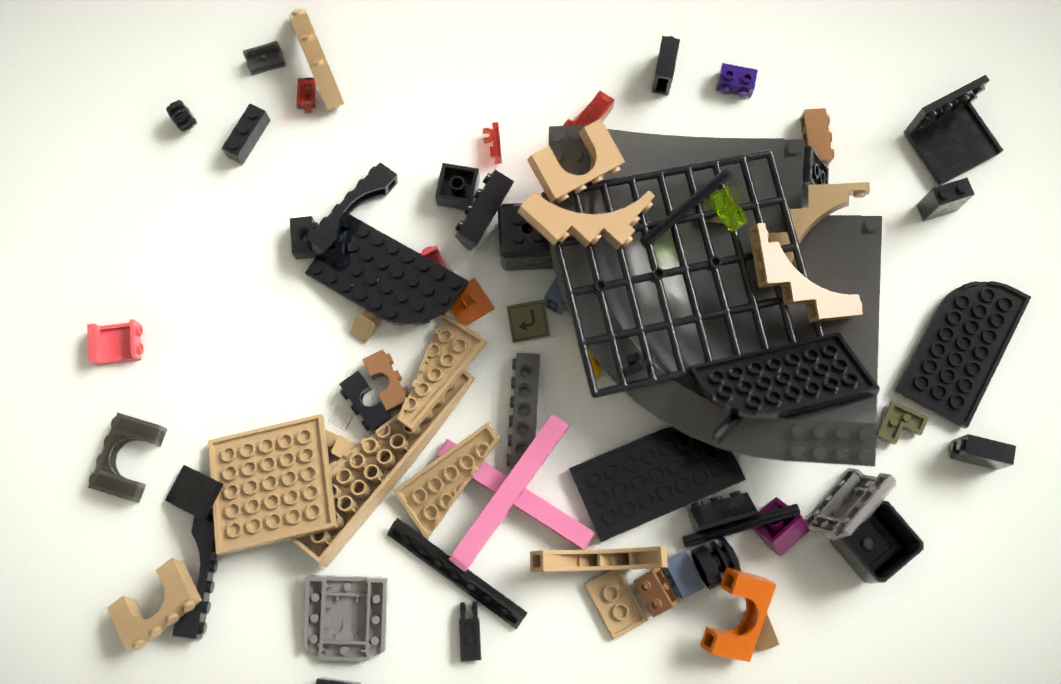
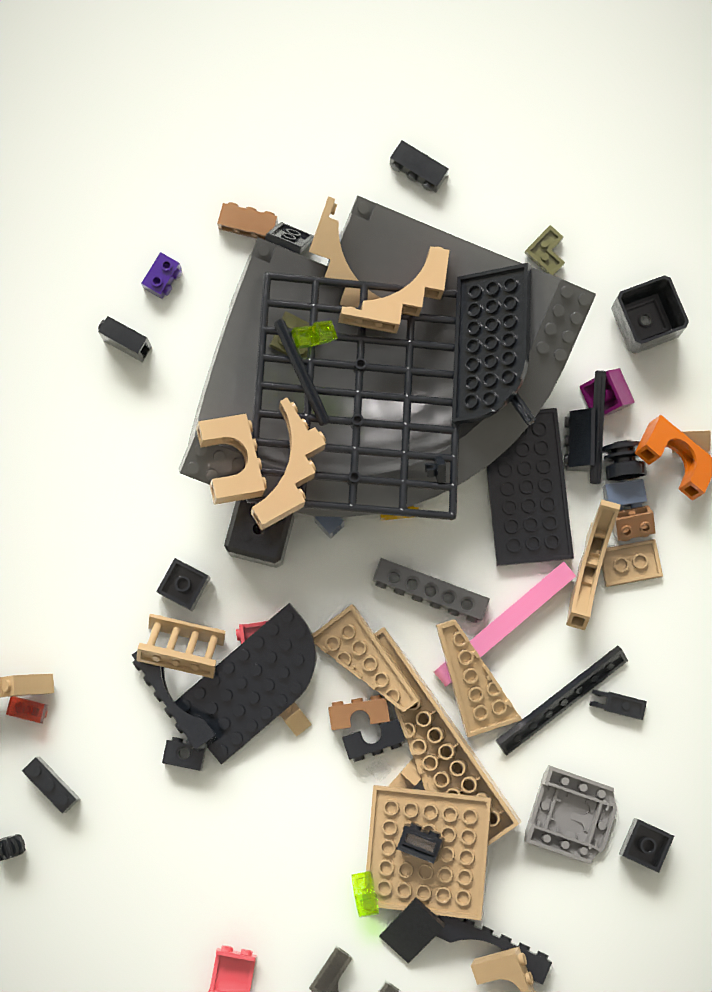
camera: 75 degrees left, 5 degrees up
bright pink beam [449,413,570,572] -> none
orange piece [451,278,495,327] -> none
black slope [455,169,514,251] -> none
clear red plate [482,122,502,164] -> none
olive piece [506,299,550,343] -> none
clear red arch [564,90,615,126] -> none
light grey wedge [806,468,897,540] -> none
black plate [894,281,1031,429] -> none
black bracket [903,74,1004,186] -> none
black brick [916,177,975,222] -> none
black brick [949,434,1016,470] -> none
none -> tan fence [137,614,226,678]
none -> clear neon green slope [351,871,379,918]
none -> black brick [389,140,449,193]
none -> black window [396,822,445,864]

